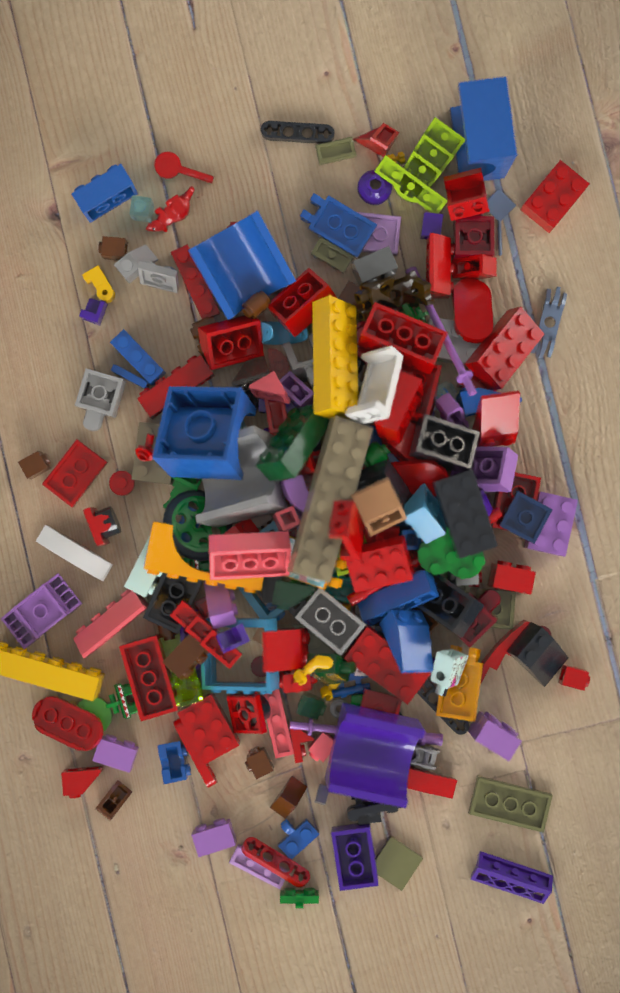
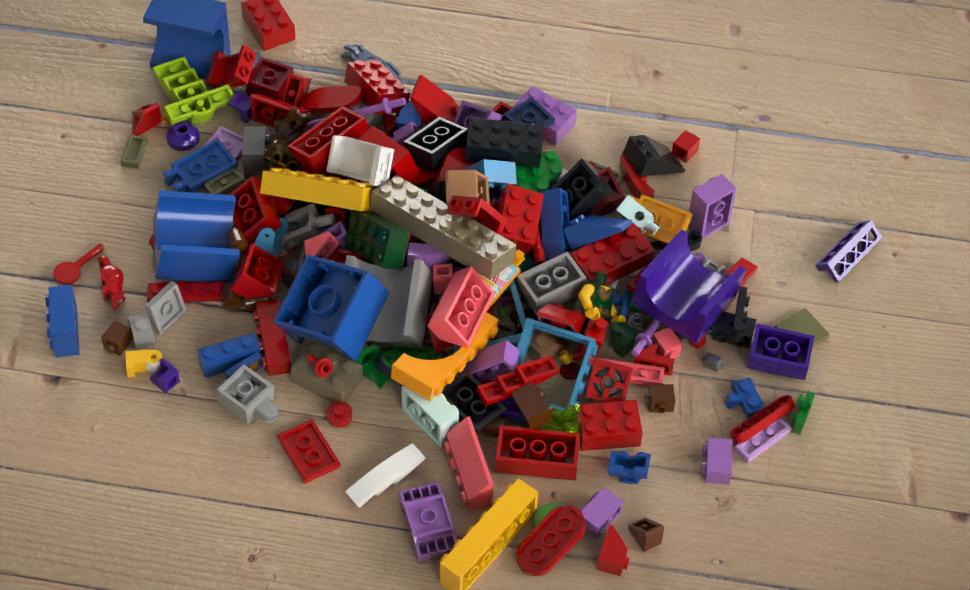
camera: 65 degrees left, 35 degrees down
reddish brown brick [18,451,51,479] -> none
red piece [83,506,121,546] -> none
green hips [105,683,138,719] -> none
clear light blue brick [129,195,154,222] -> none
red beam [173,718,218,788] -> none
dark purple panel [216,623,250,654] -> none
black beam [261,121,335,144] -> none
reddish brown slope [270,776,307,819] -> none
clear green slope [272,580,318,610] -> none
olive tile [468,775,553,833] -> none
red brick [487,560,536,595] -> none

